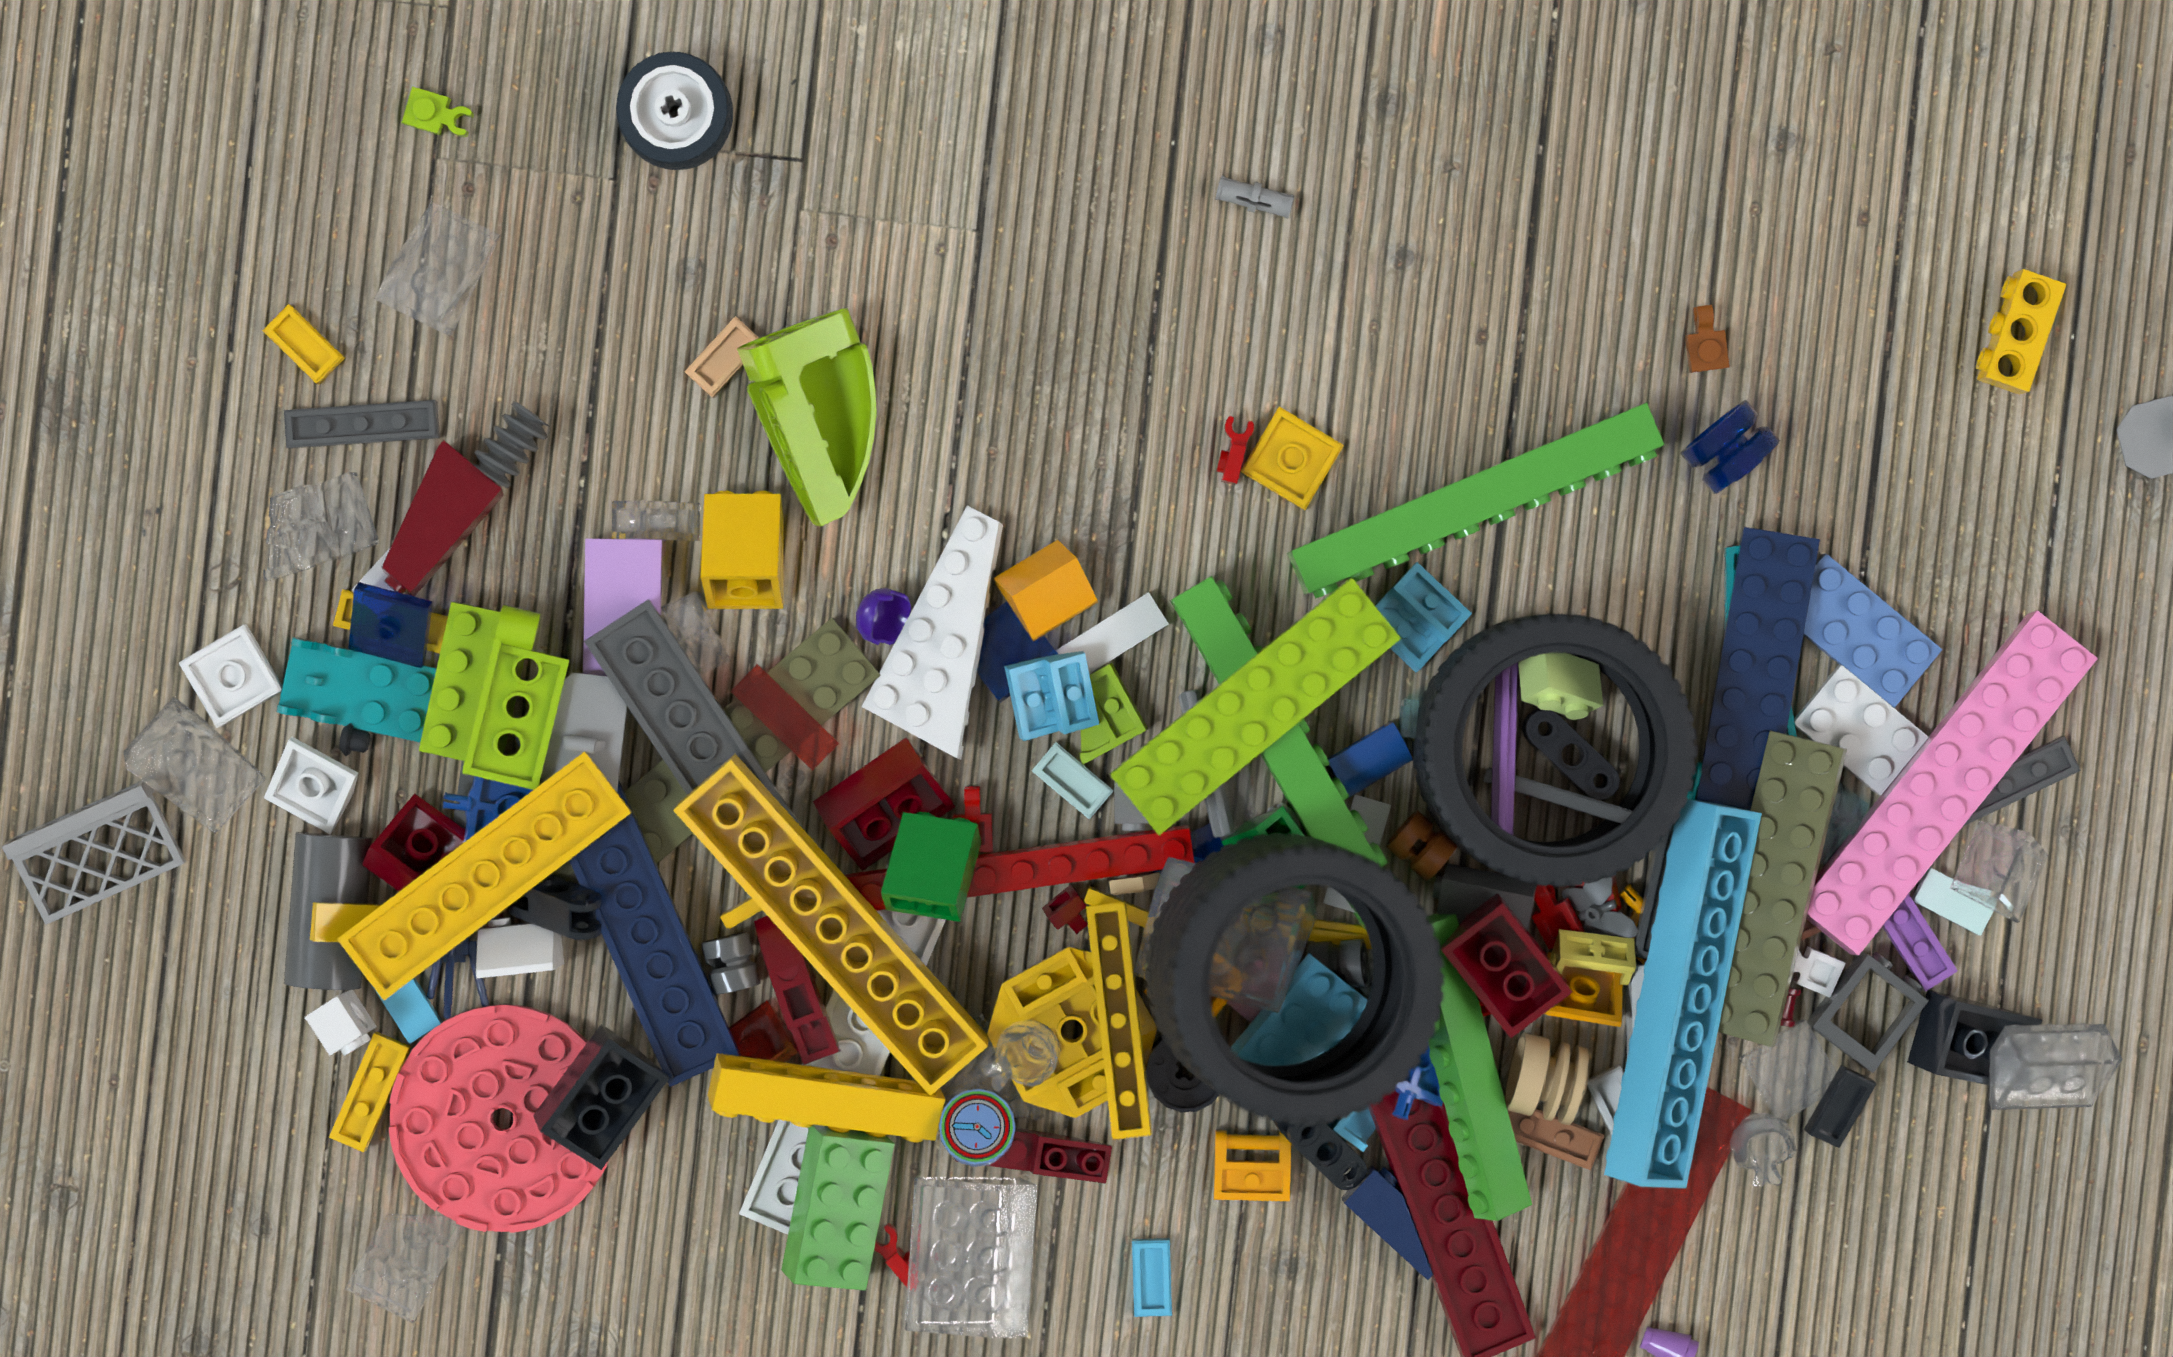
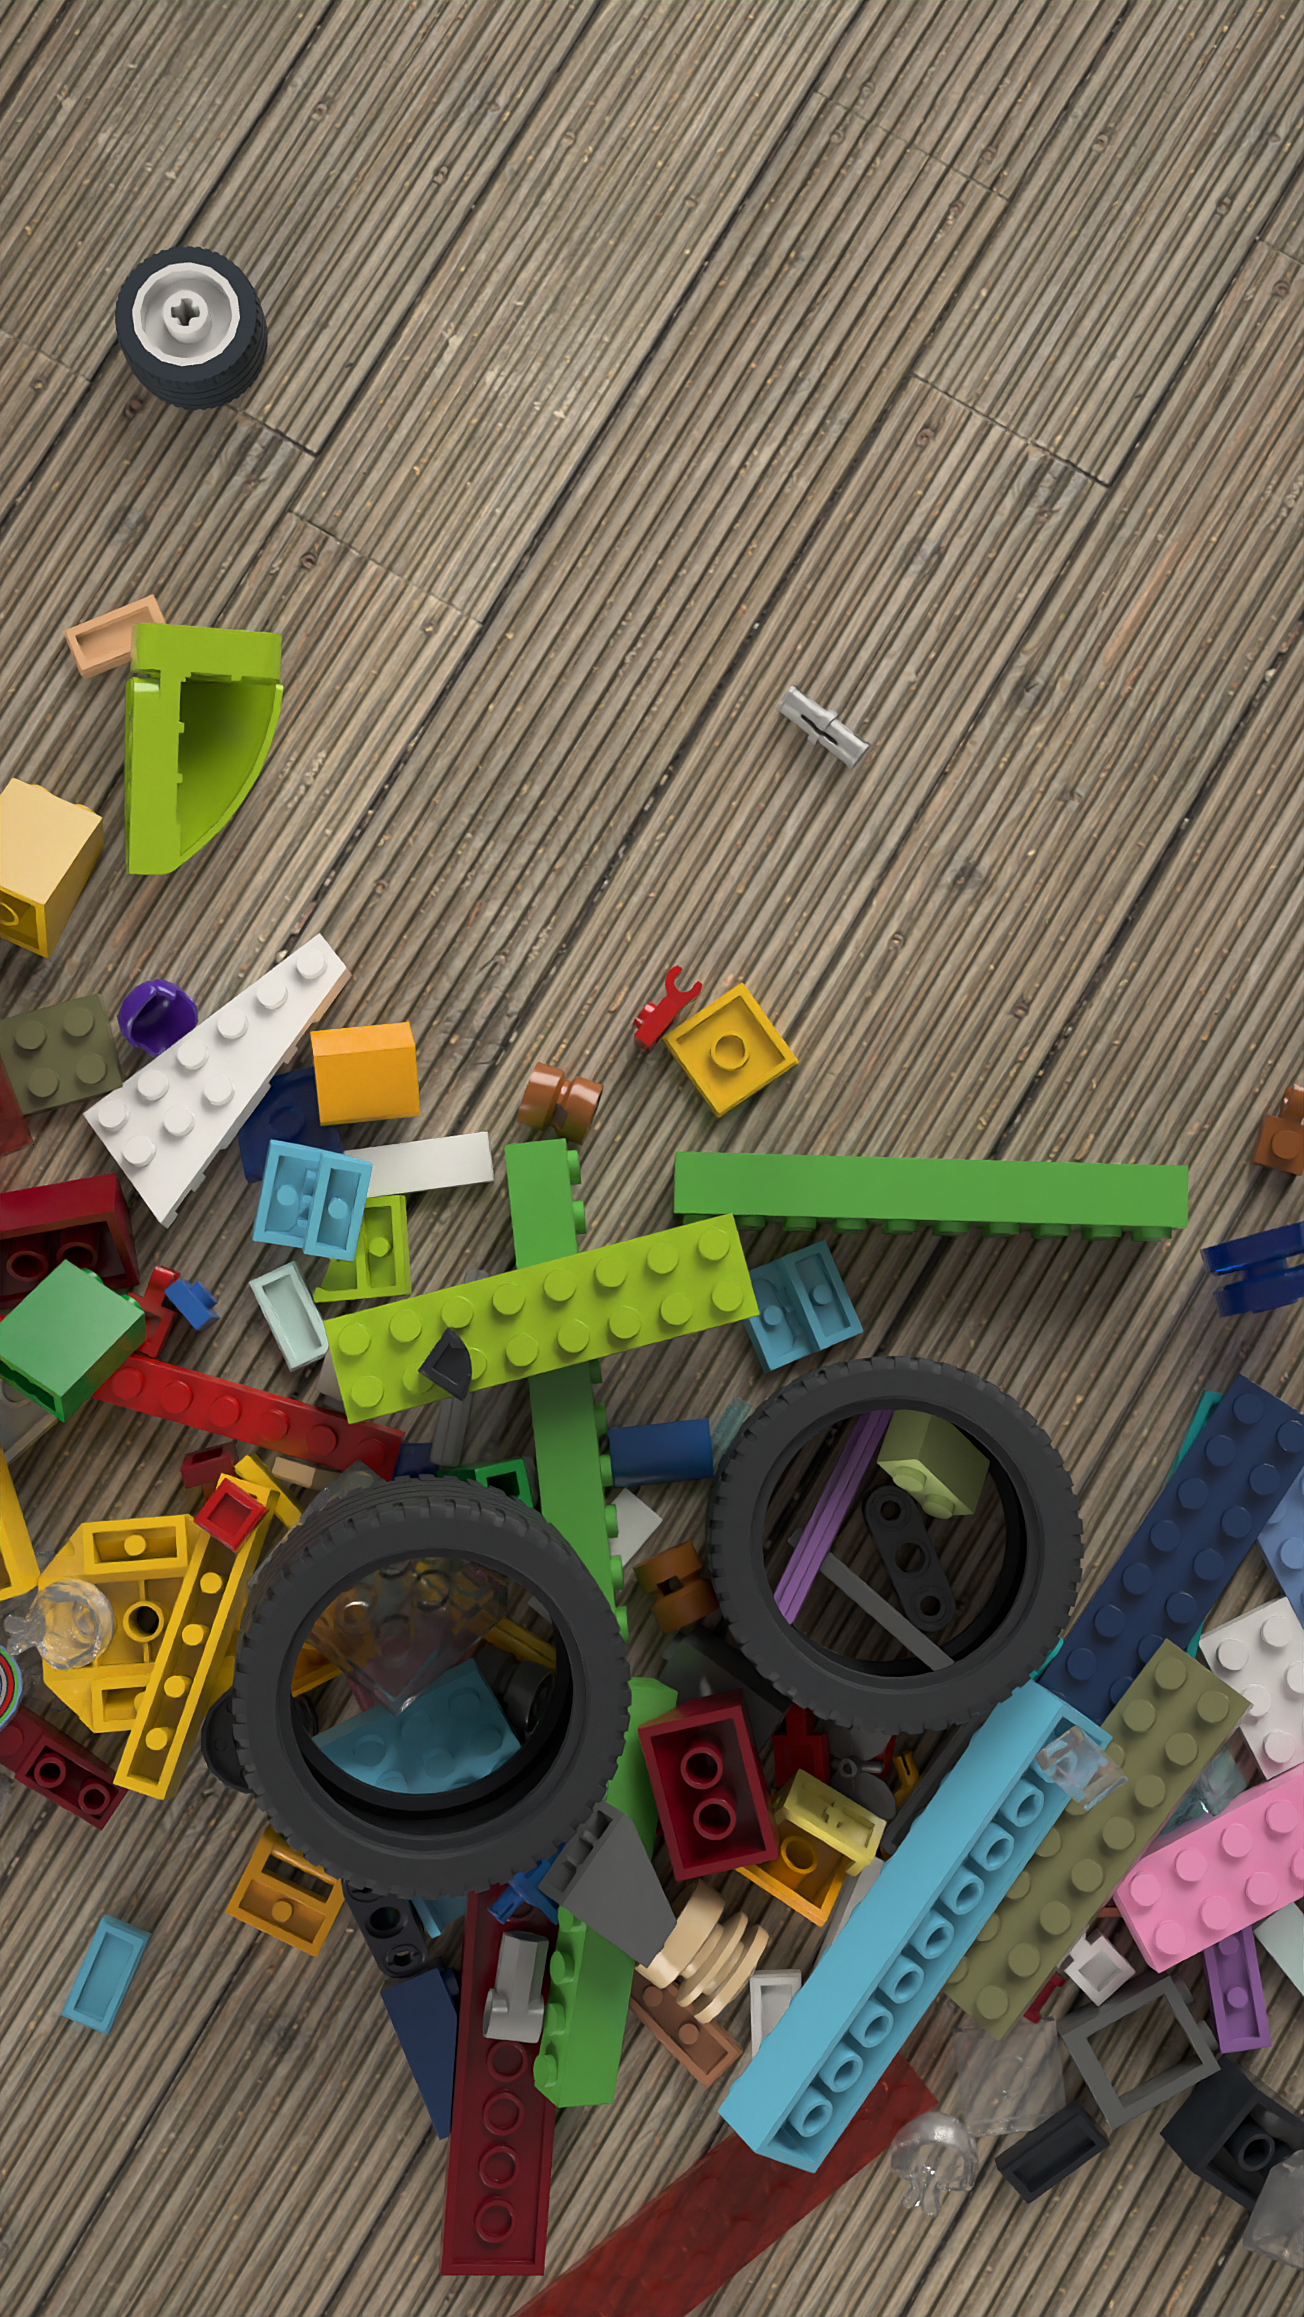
camera: 25 degrees right, 5 degrees down
none -> blue plate [164,1278,220,1331]
none -> red tile [193,1478,270,1553]
none -> black tile [418,1327,472,1402]
none -> light grey piece [483,1930,549,2043]
none -> dark orange wheel [516,1062,604,1146]
none -> dark grey slope [537,1799,677,1969]
none -> clear tile [1035,1725,1129,1811]

